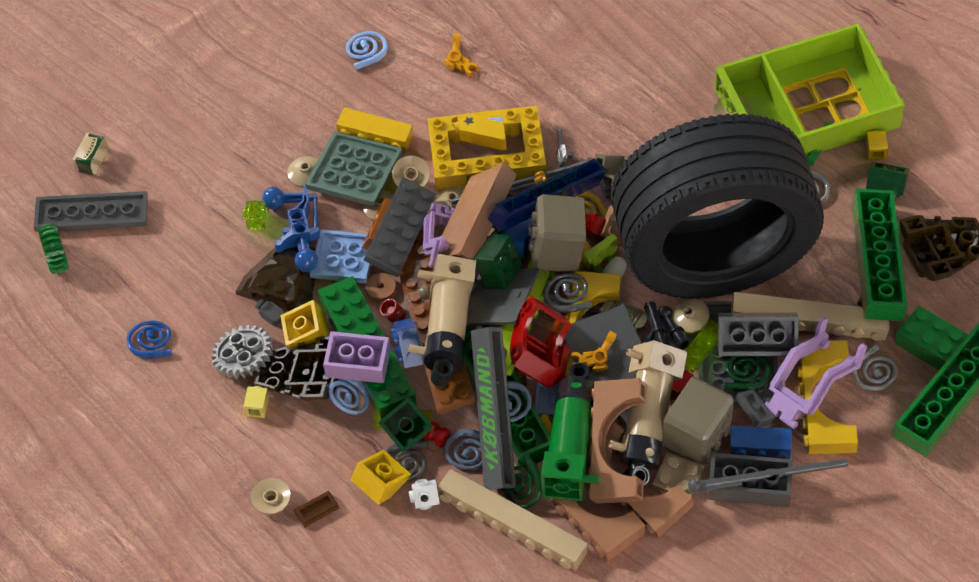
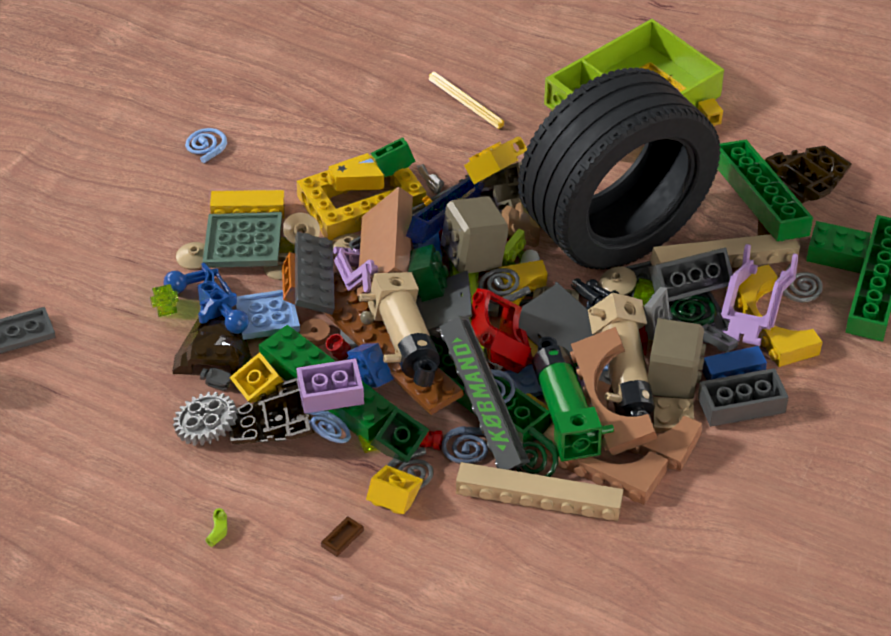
camera: 25 degrees left, 10 degrees down
blue piece [126,320,172,359] -> none
light yellow brick [243,386,269,418] -> none
tan dish [250,478,291,514] -> none
white brick [409,479,440,510] -> none
light orange piece [443,33,478,77] -> none
light orange piece [571,331,617,373] -> none
dark grey bar [688,459,848,493] -> none
dark green slope [866,162,910,198] -> none
none -> lime arm [205,508,228,547]
none -> green brick [371,137,416,177]
none -> axle [429,72,504,129]
none -> yellow brick [464,137,527,184]
none -> light grey plate [644,287,670,340]

